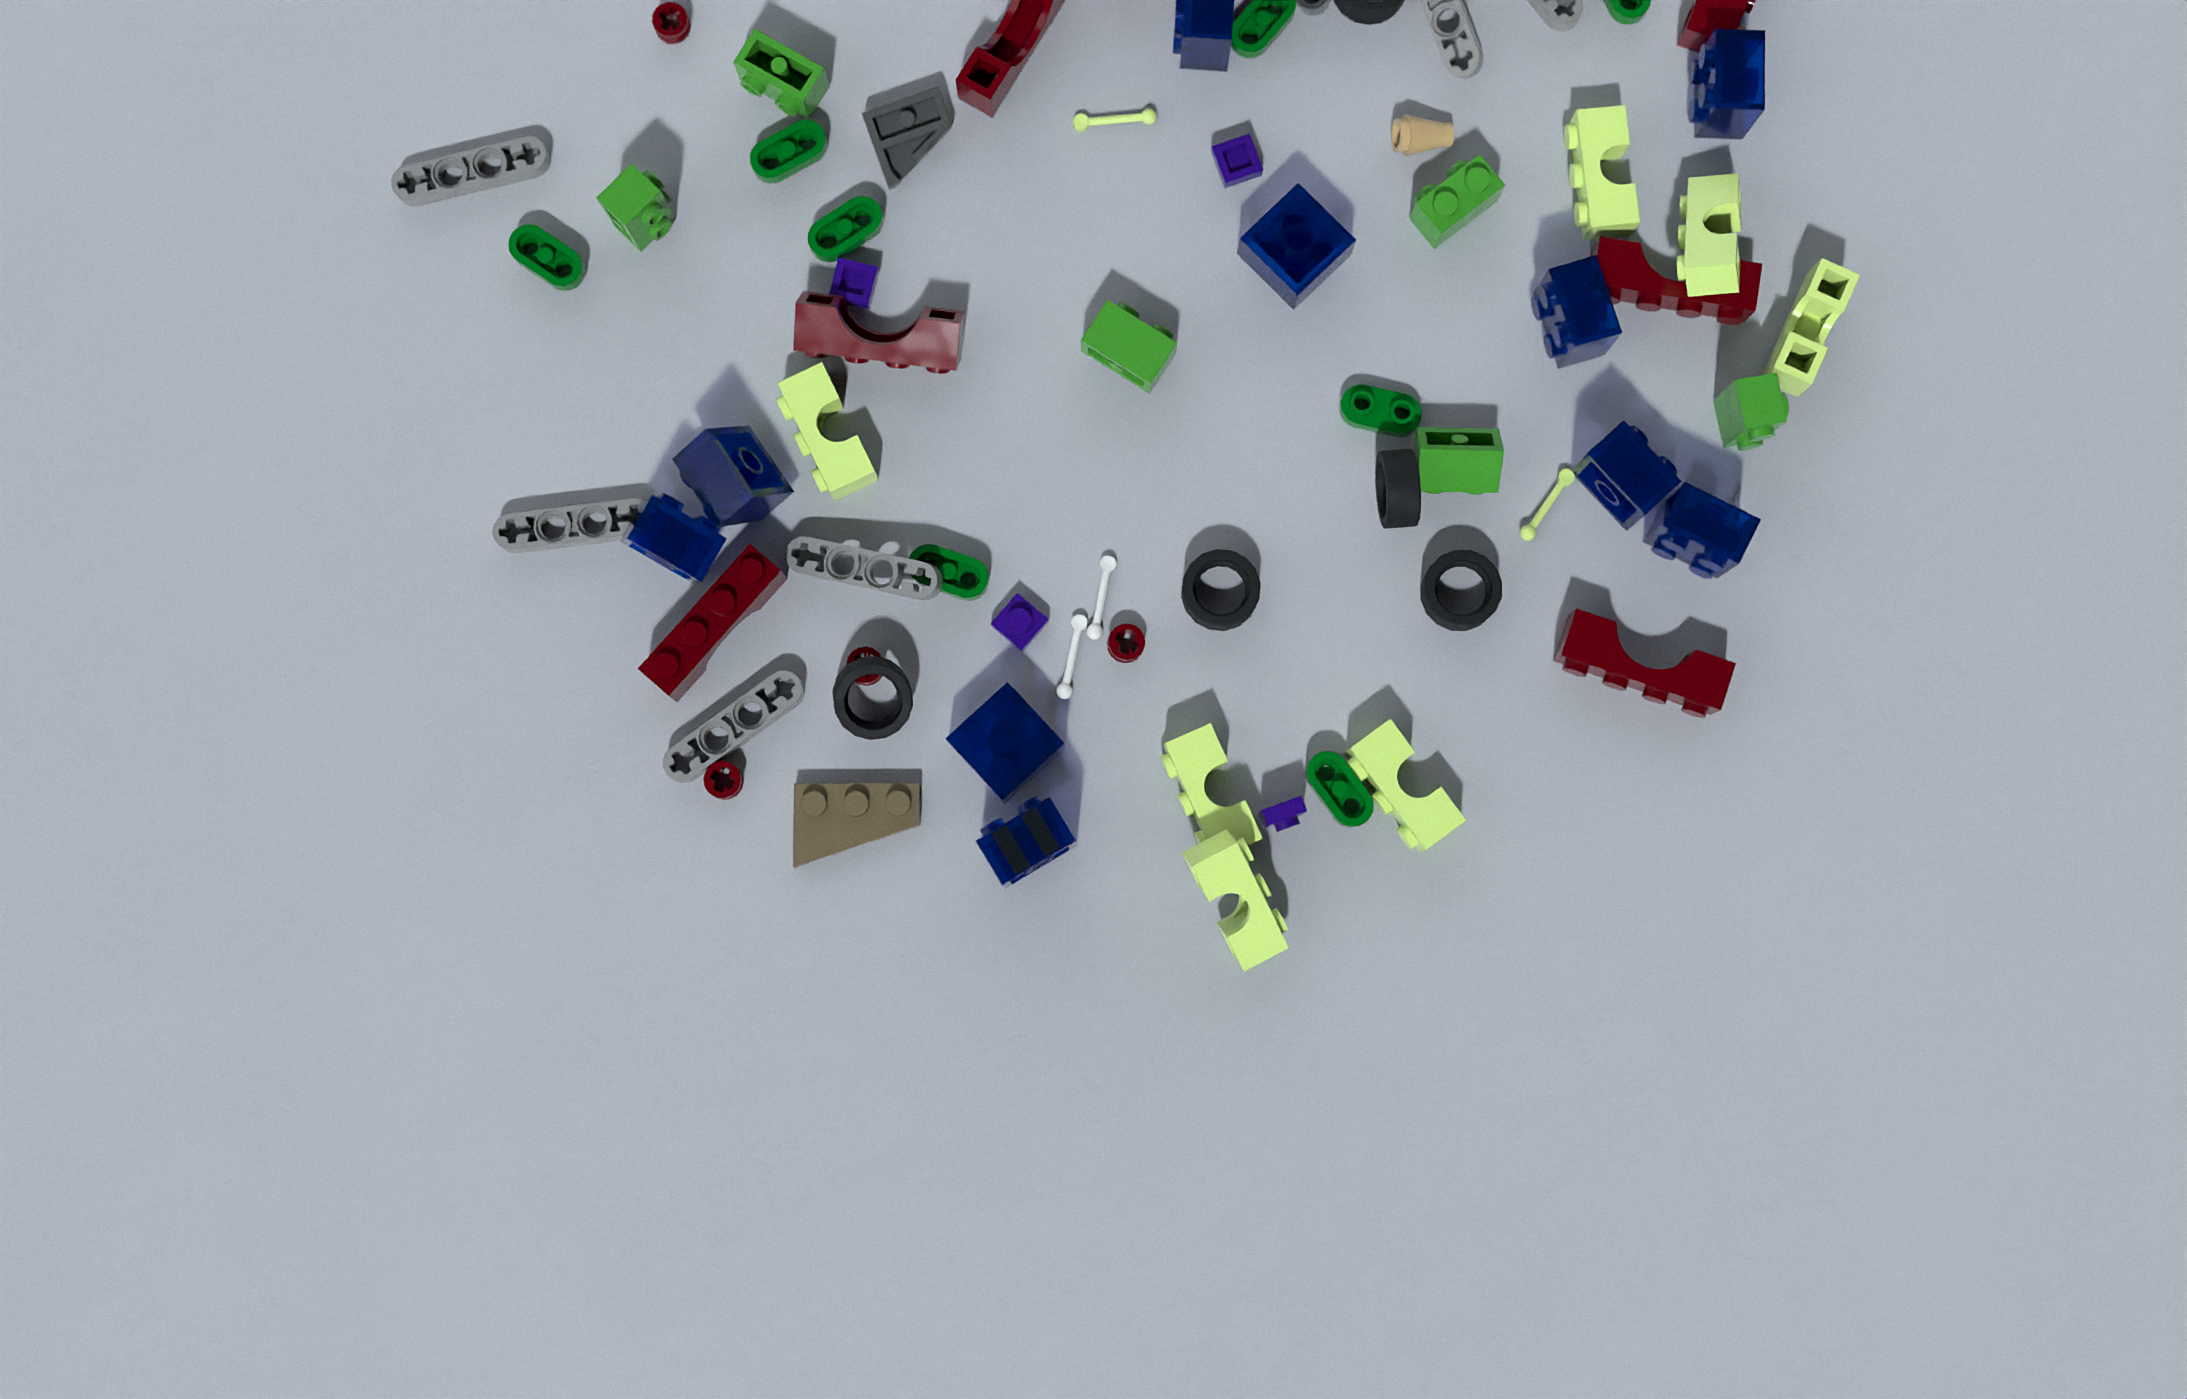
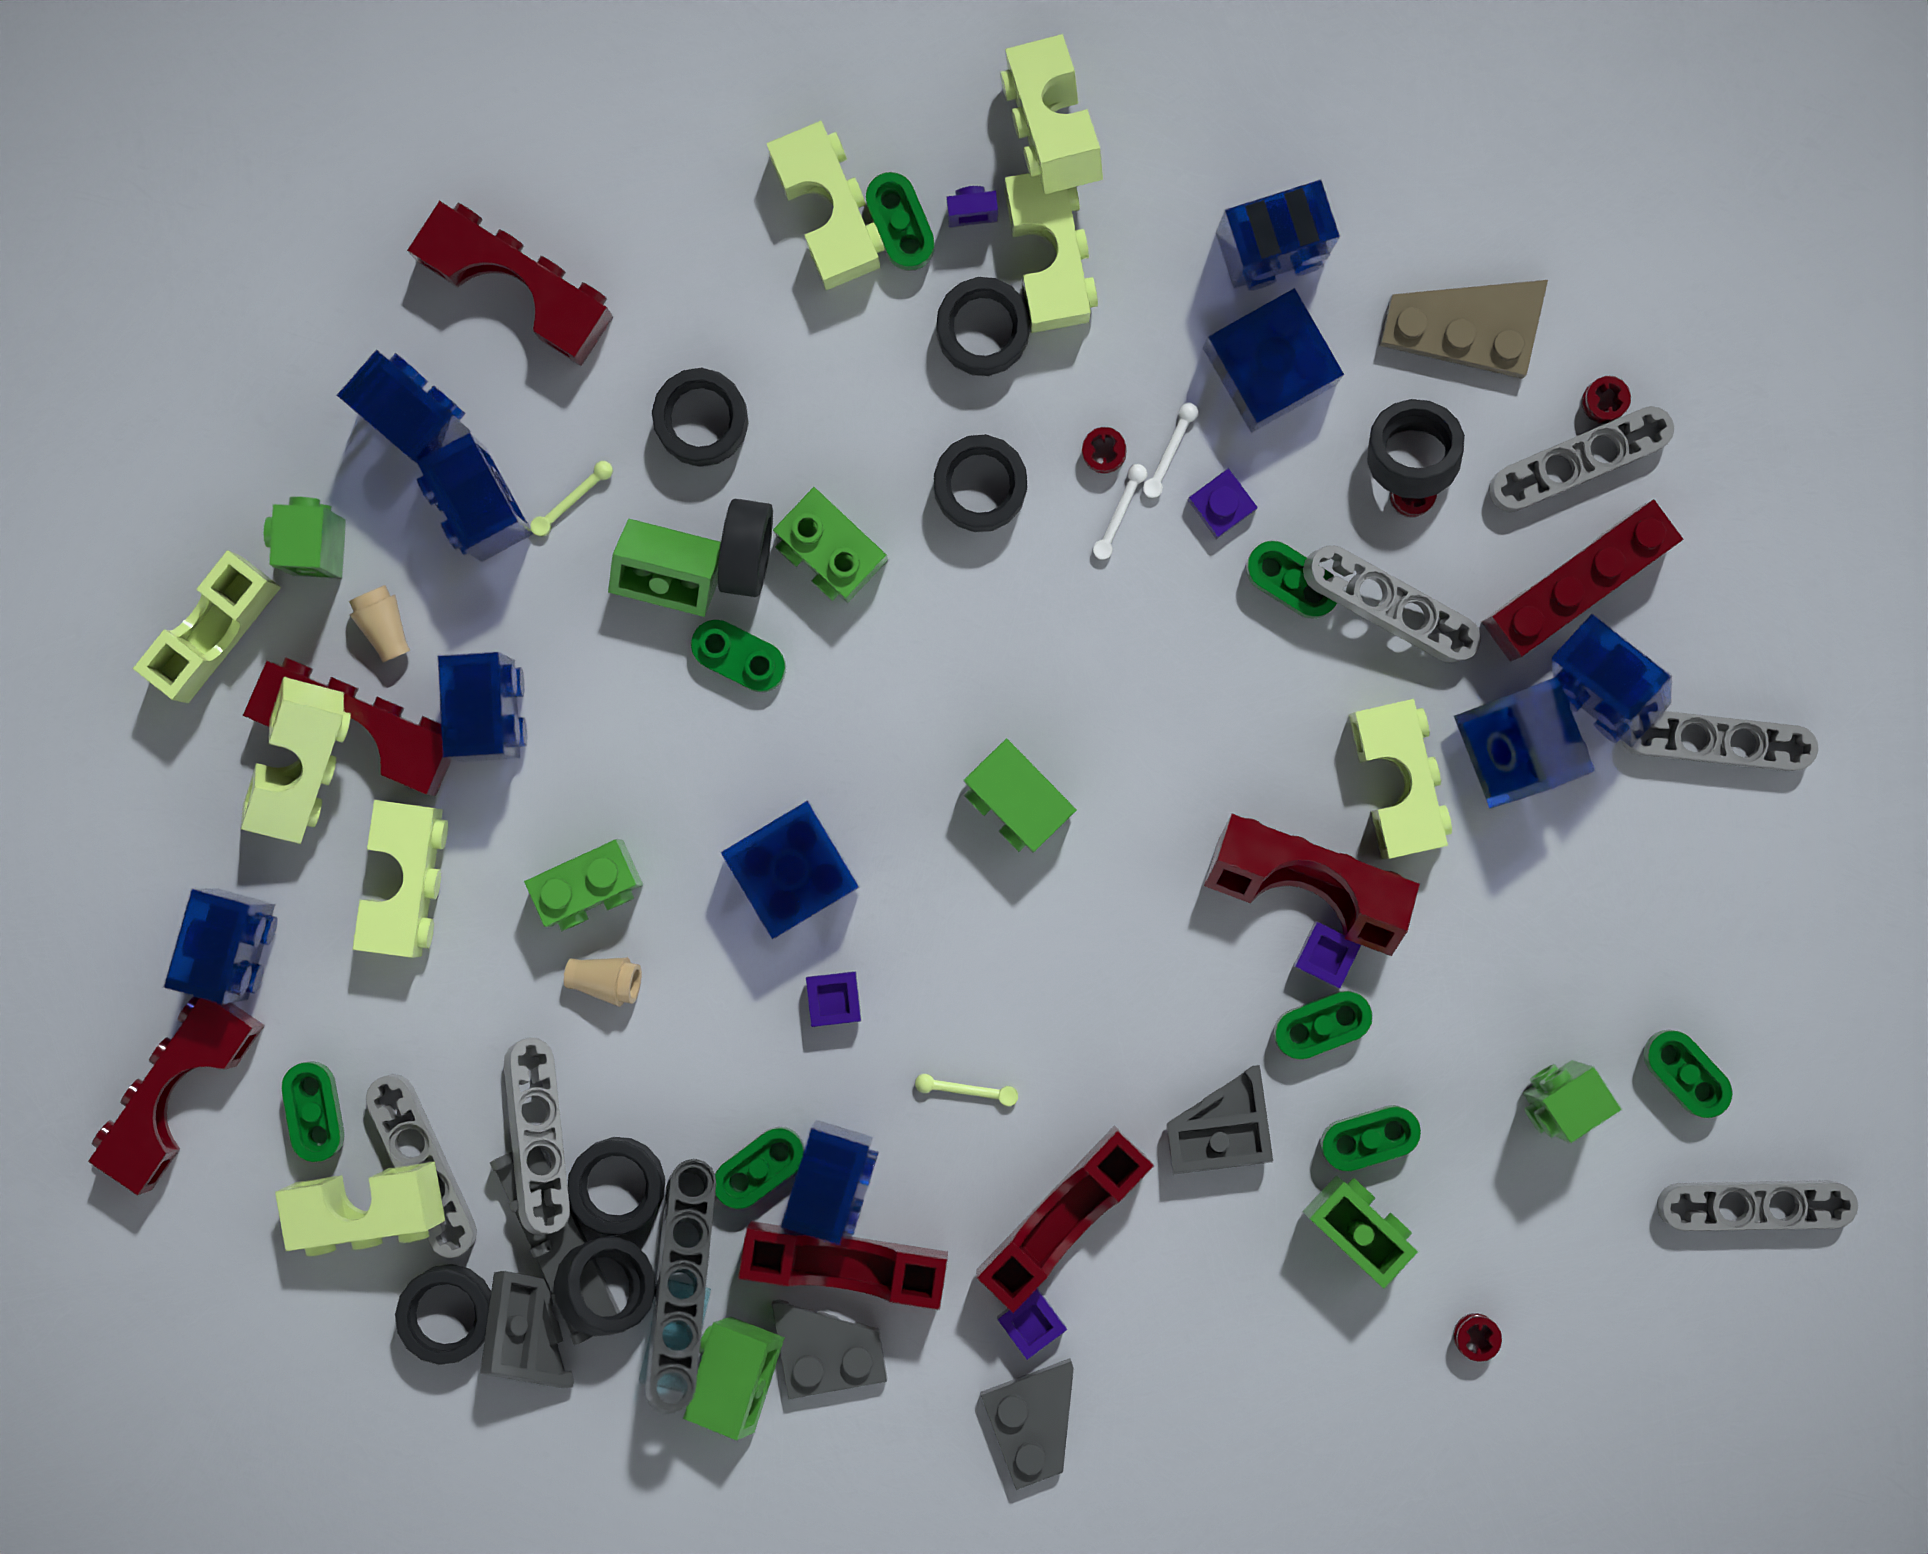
camera: 165 degrees left, 5 degrees up
none -> tan cone [349,585,410,662]
none -> bright green brick [773,487,888,603]
none -> black tyre [936,277,1030,376]

